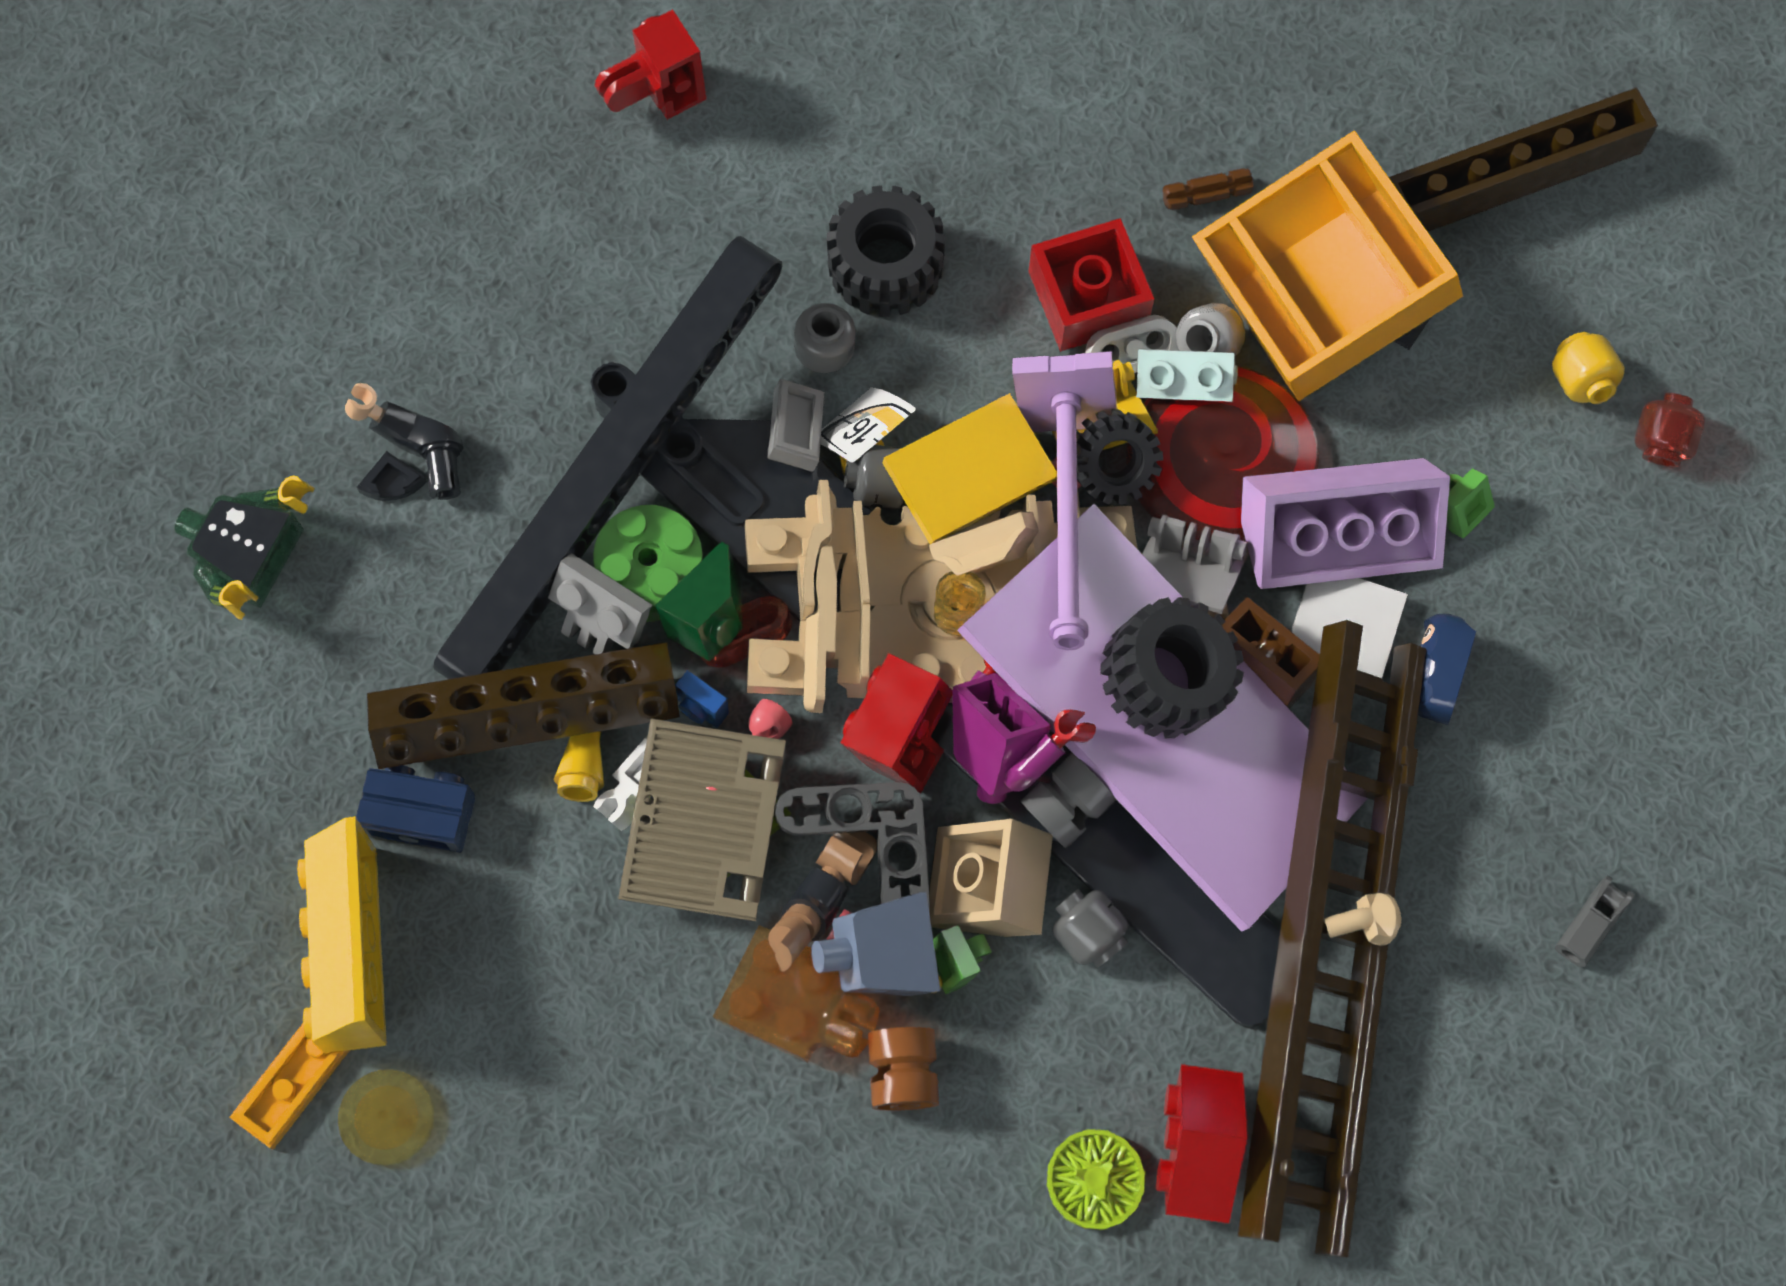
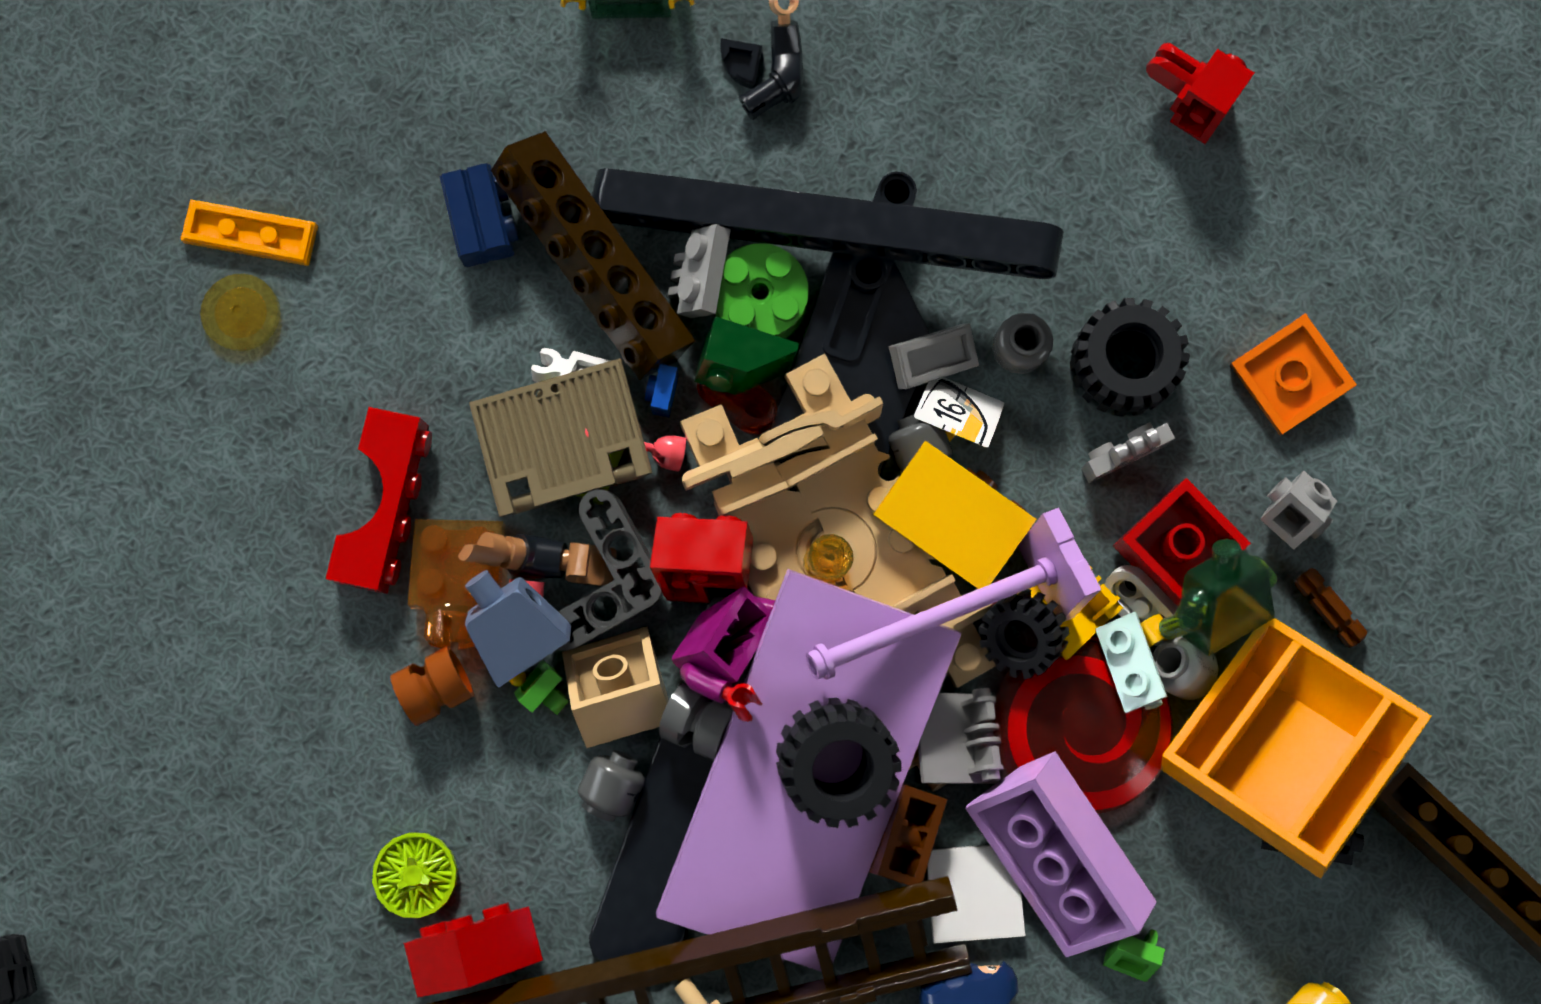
camera: 70 degrees right, 10 degrees up
yellow slope [297,817,387,1054] -> none
yellow cone [554,731,604,802] -> none
tan slope [929,512,1039,576] -> none
none -> red arch [325,407,432,594]
none -> light grey hinge [1081,422,1175,484]
none -> clear green torso [1141,539,1277,656]
none -> orange plate [1230,313,1357,436]
none -> light grey brick [1260,471,1337,550]

